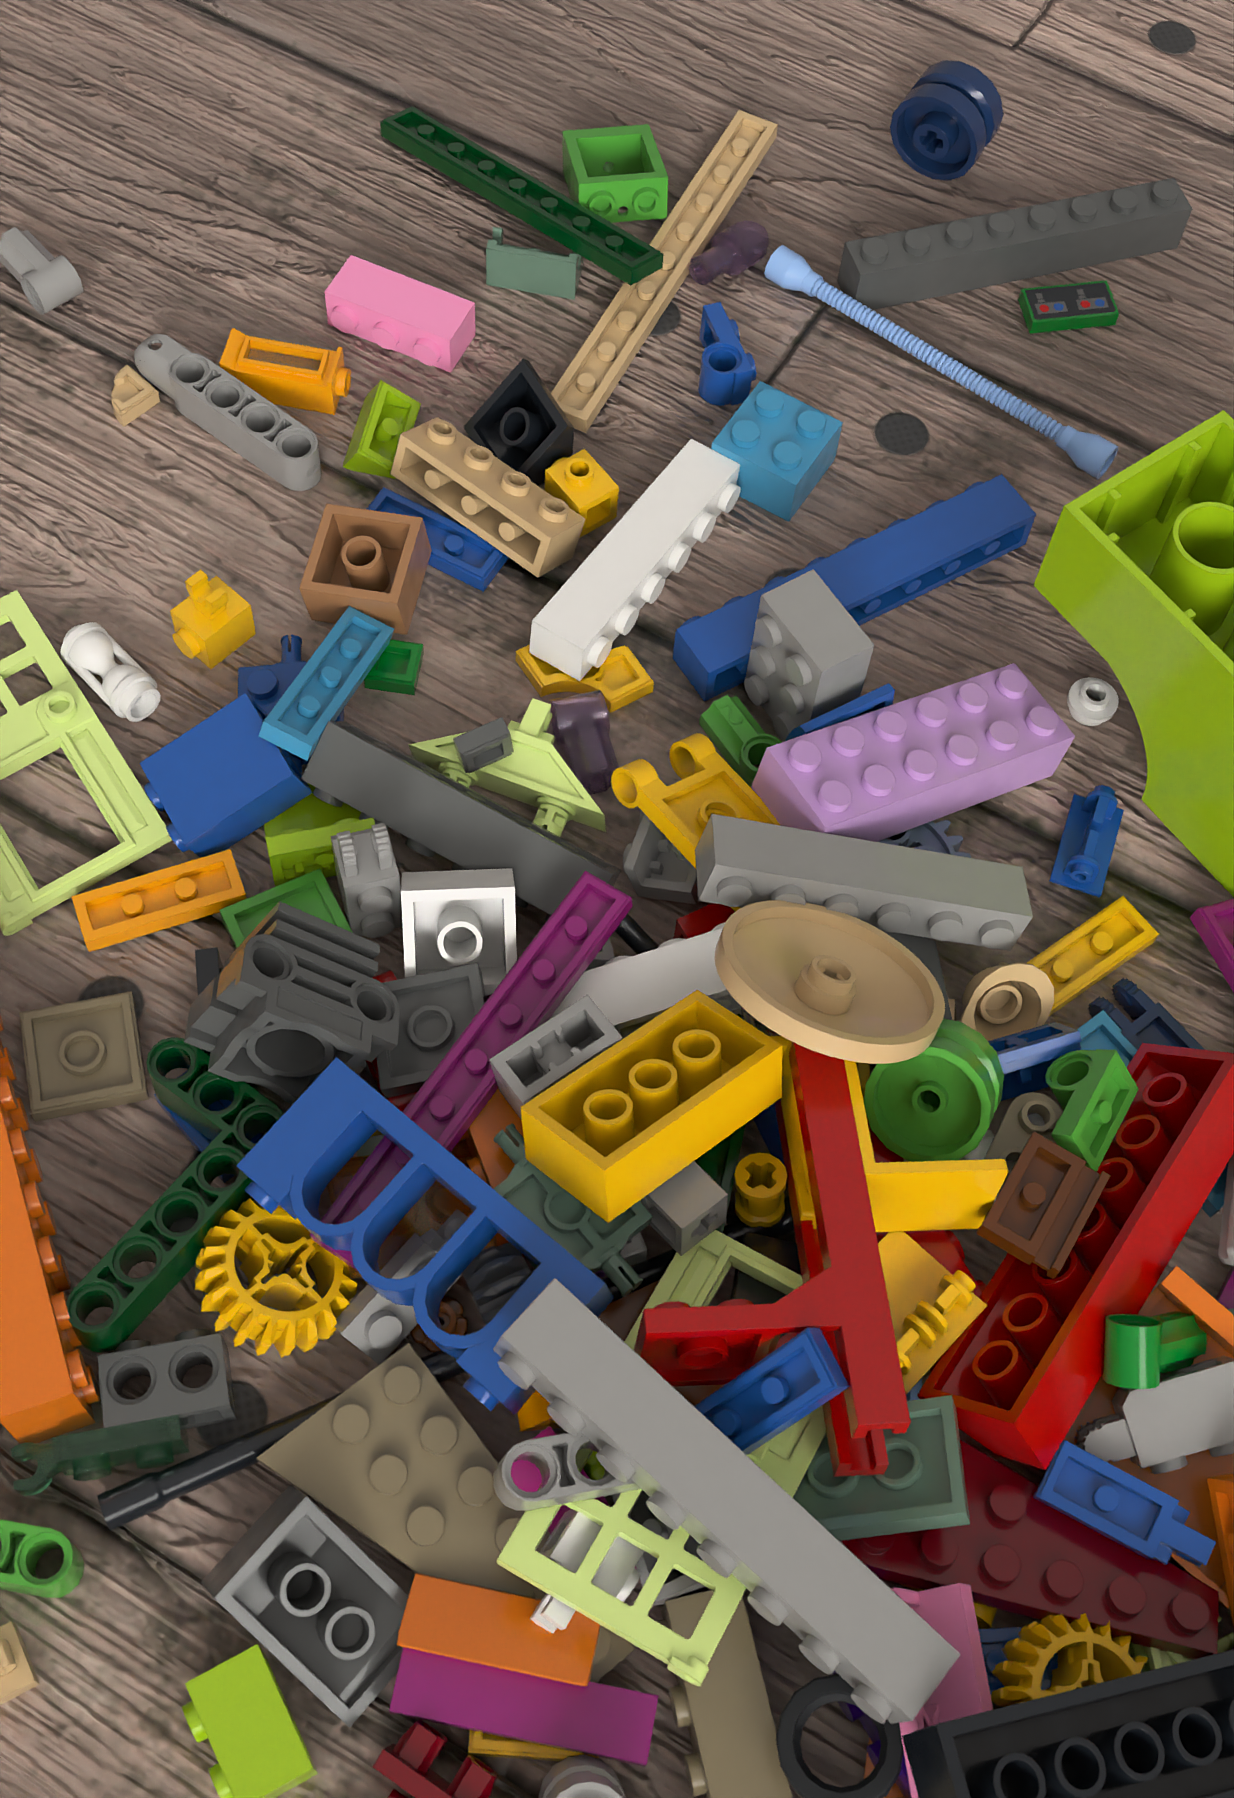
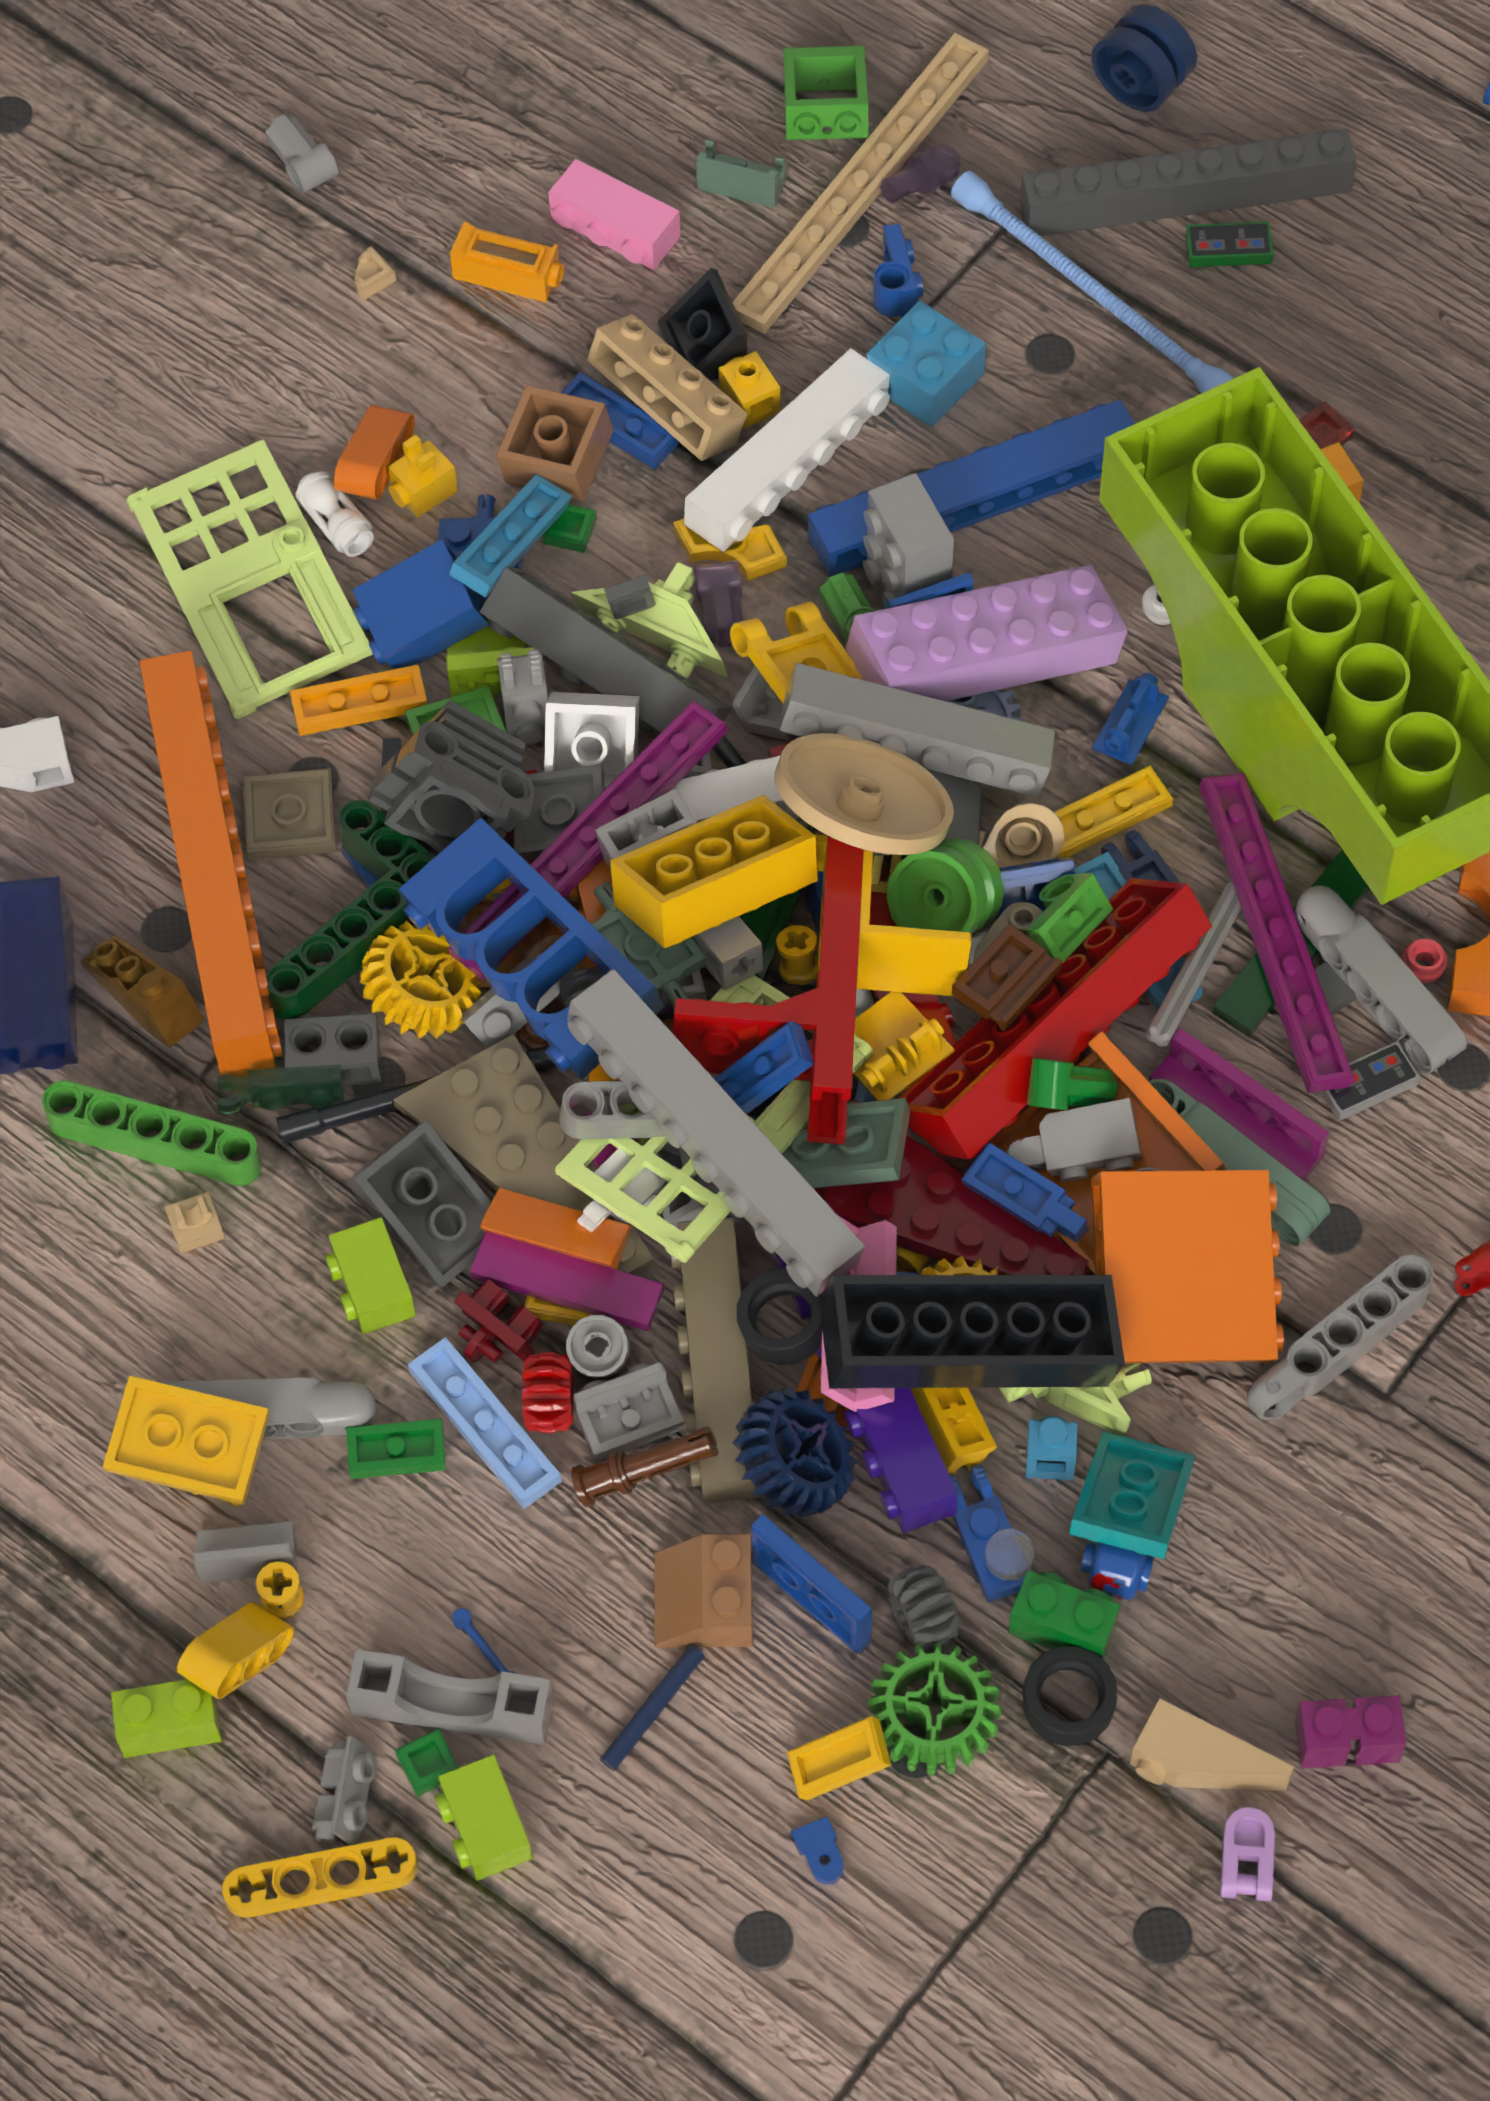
camera: 15 degrees right, 0 degrees up
light grey piece [134,334,322,491] -> none
lime slope [342,380,421,479] -> none
dark green tile [380,106,664,286] -> none
none -> orange beam [334,404,415,500]

